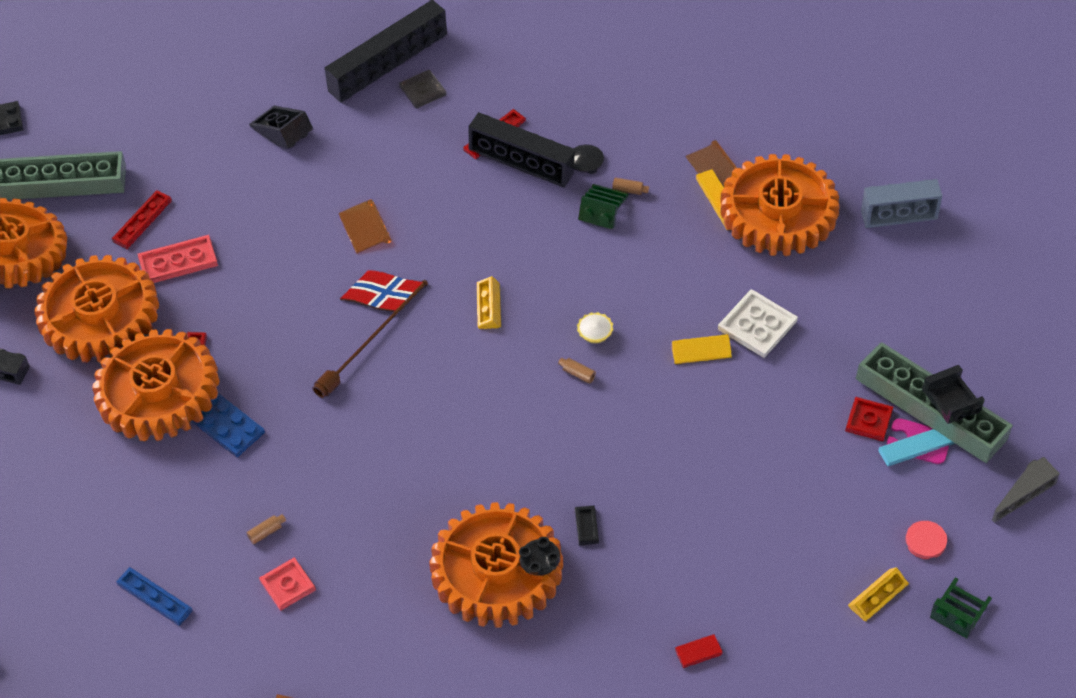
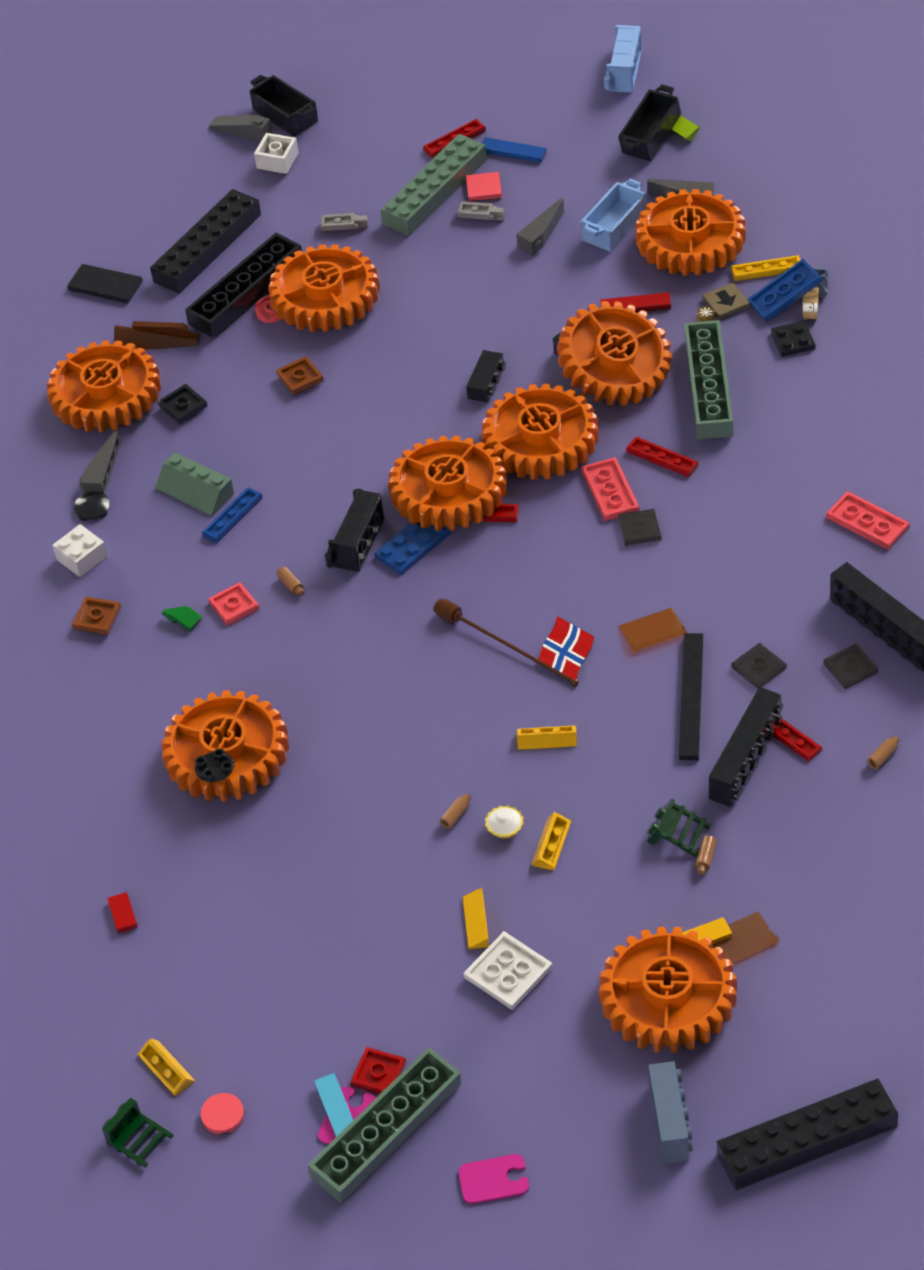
camera: 95 degrees right, 5 degrees down
black slope [249,105,313,148] -> none
black dish [573,144,604,174] -> none
black tile [575,505,599,546] -> none
black panel [922,364,985,424] -> none
dark grey slope [992,456,1060,523] -> none
none -> sand green slope [155,452,234,516]
none -> green slope [162,606,202,632]
none -> black container [324,488,385,572]
none -> dark pink piece [459,1154,529,1204]
none -> yellow slope [531,811,571,870]
none -> clear smoke tile [618,509,662,546]
none -> black tile [679,633,704,760]
none -> black brick [717,1078,898,1191]
none -> clear smoke tile [731,642,787,689]
none -> coral tile [826,491,910,550]
none -> medium nougat cylinder [867,736,900,770]

